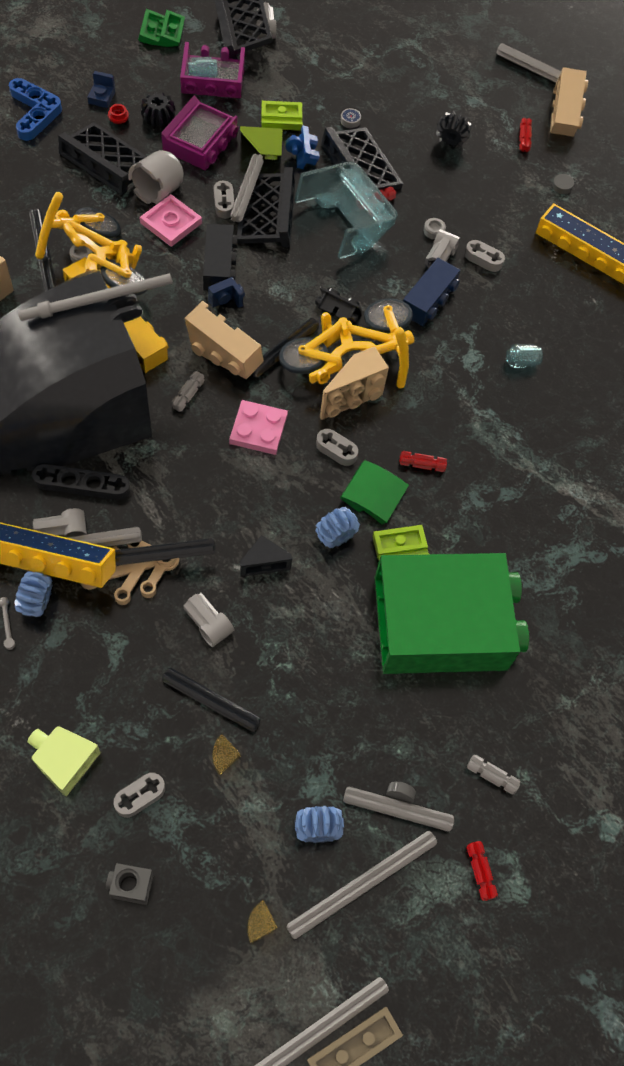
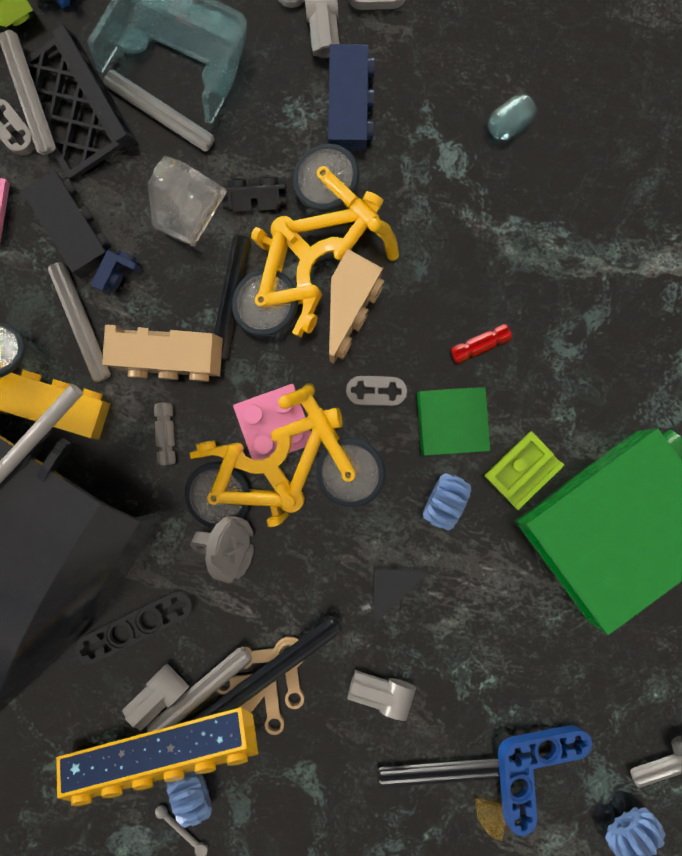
camera: 25 degrees left, 25 degrees up
none -> light grey axle [48,262,111,382]
none -> light grey axle [103,70,215,151]
none -> clear slope [148,155,227,246]
none -> piece [185,383,386,528]
none -> light grey tile [190,516,254,583]
none -> blue beam [498,725,592,836]

